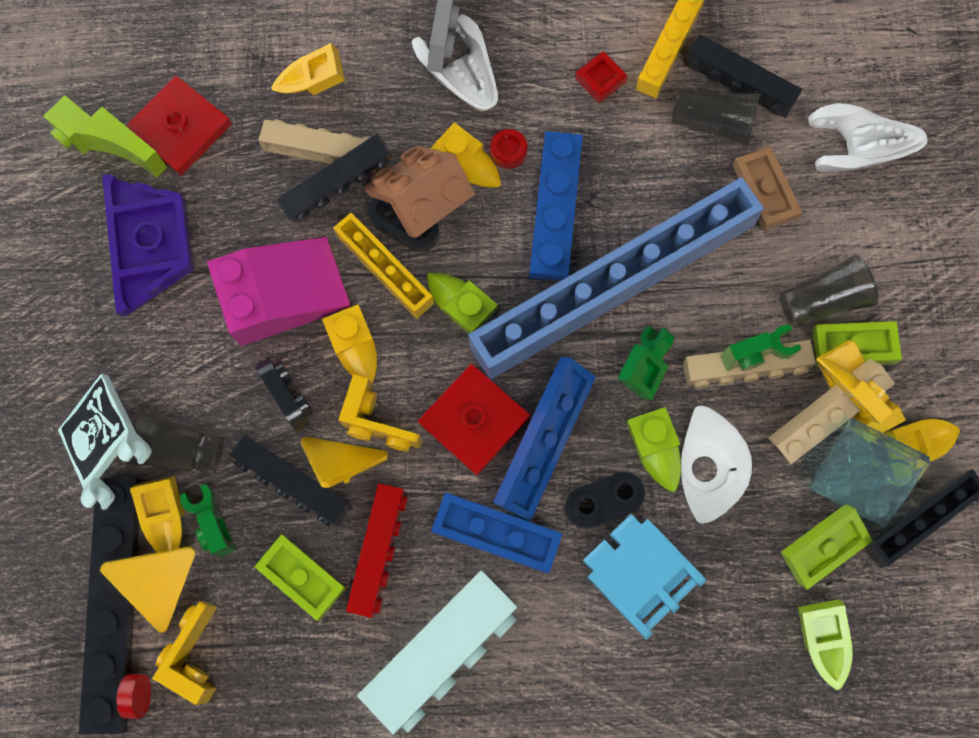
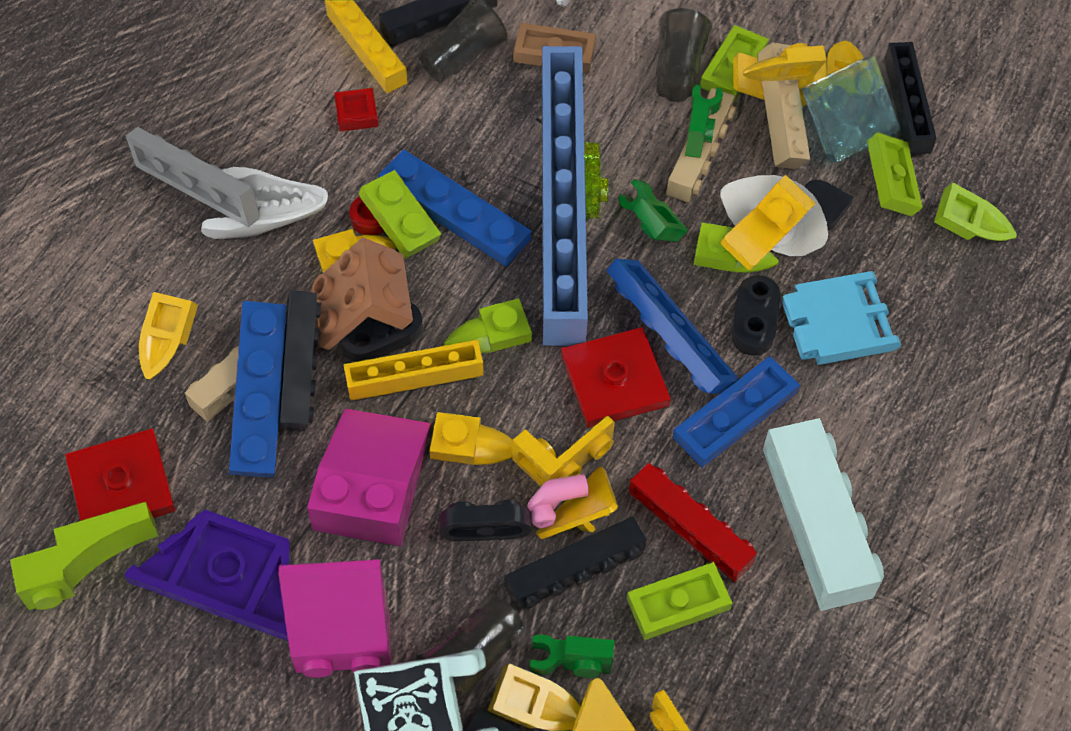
camera: 65 degrees left, 15 degrees down
none -> blue plate [228,301,287,478]
none -> dark pink slope [279,559,391,678]
none -> lime plate [358,170,441,259]
none -> bright pink arm [527,474,588,528]
none -> clear neon green plate [584,143,609,218]
none -> yellow bracket [720,175,816,270]
none -> black tile [804,180,853,230]

